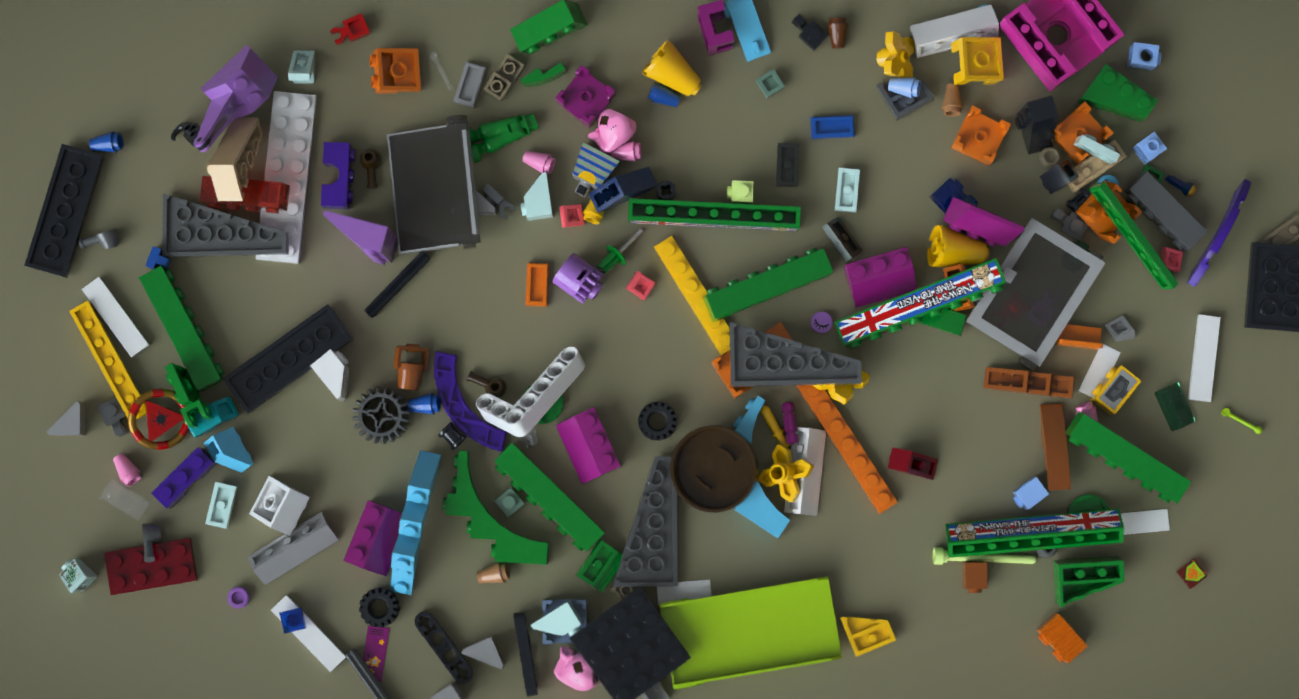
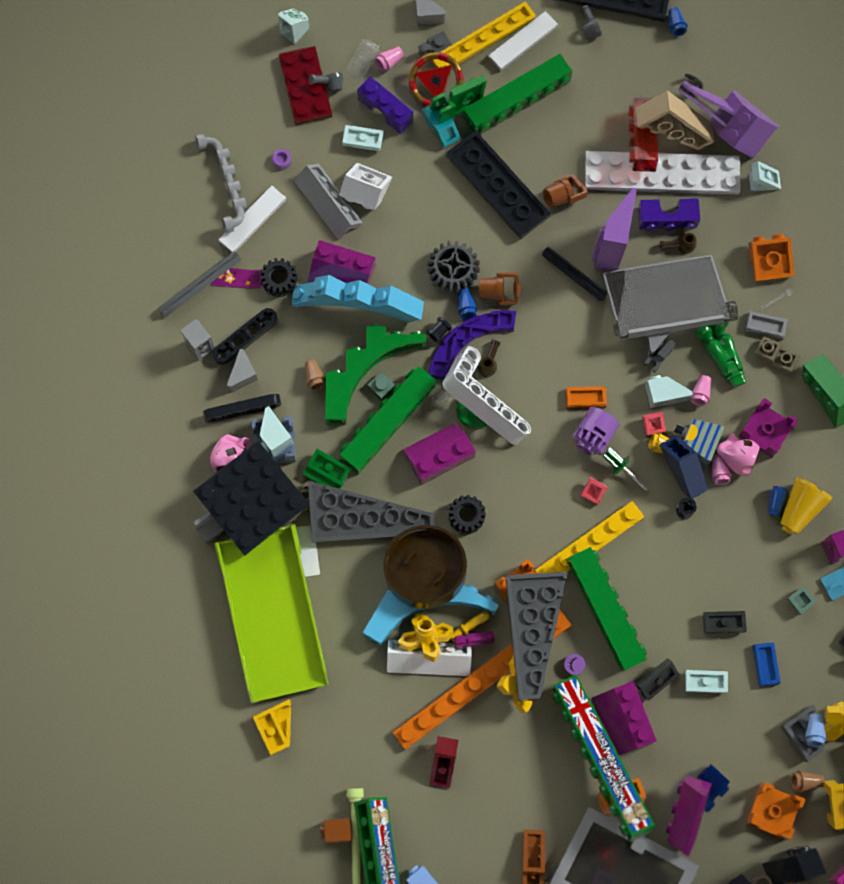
camera: 80 degrees right, 10 degrees down
blue tile [145,246,171,269] -> none
dark grey wing [162,193,289,258] -> none
medium azure slope [204,427,254,473] -> none
clear blue plate [279,607,306,634] -> none
white slope [310,349,350,402] -> none
red plate [330,13,371,45] -> none
green slope [521,62,566,87] -> none
green brick [628,198,801,232] -> none
yellowish green brick [727,180,754,204] -> none
green slope [919,309,967,336] -> none
yellow cone [927,225,989,268] -> none
none -> light grey bar [195,134,247,233]
none -> dark orange piece [543,175,587,207]

